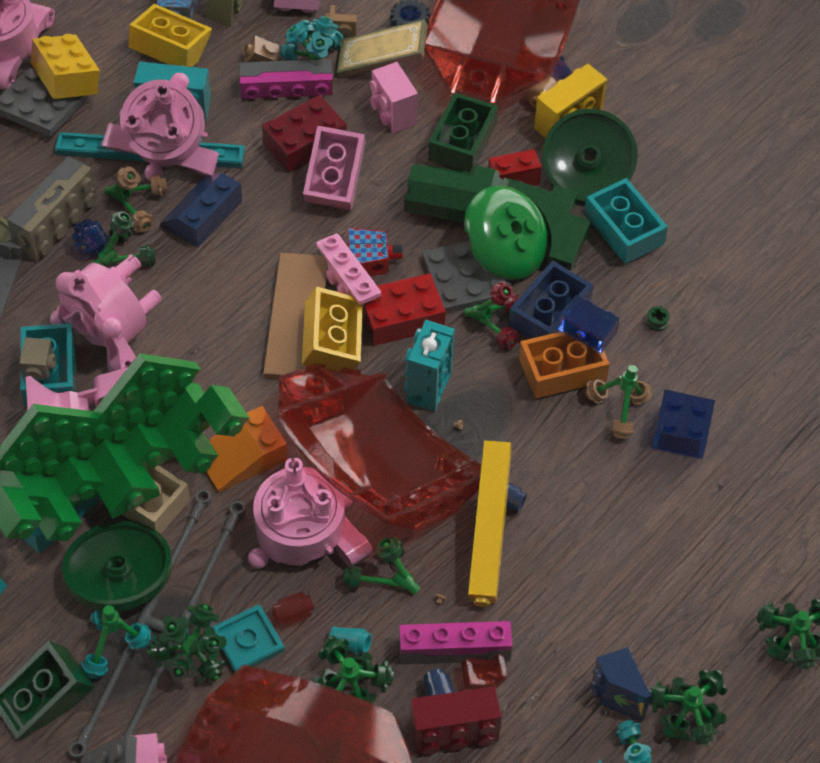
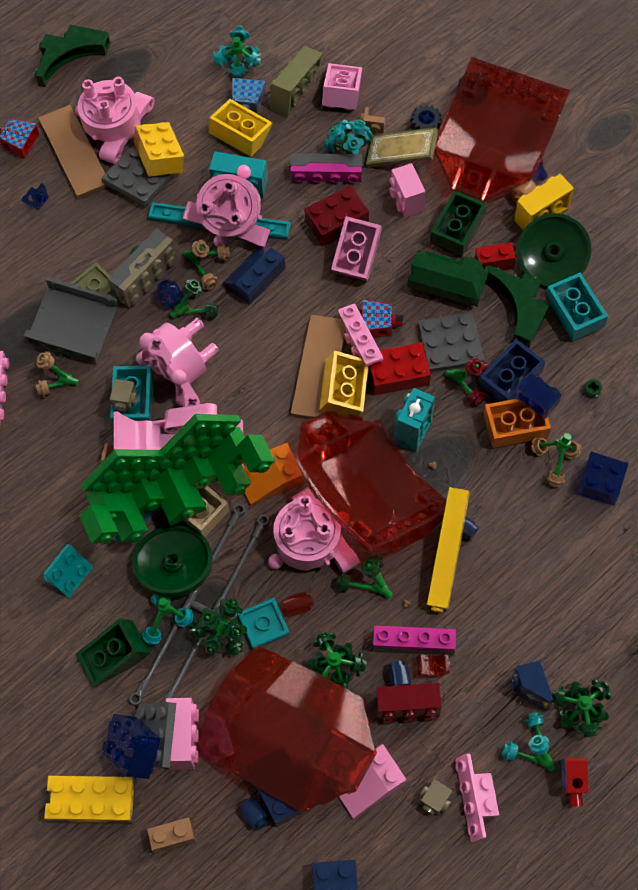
camera: 10 degrees right, 10 degrees up
medium nougat bracket [242,36,279,62] -> none
teal cone [329,626,372,656] -> none
green brick [465,185,548,280] -> none

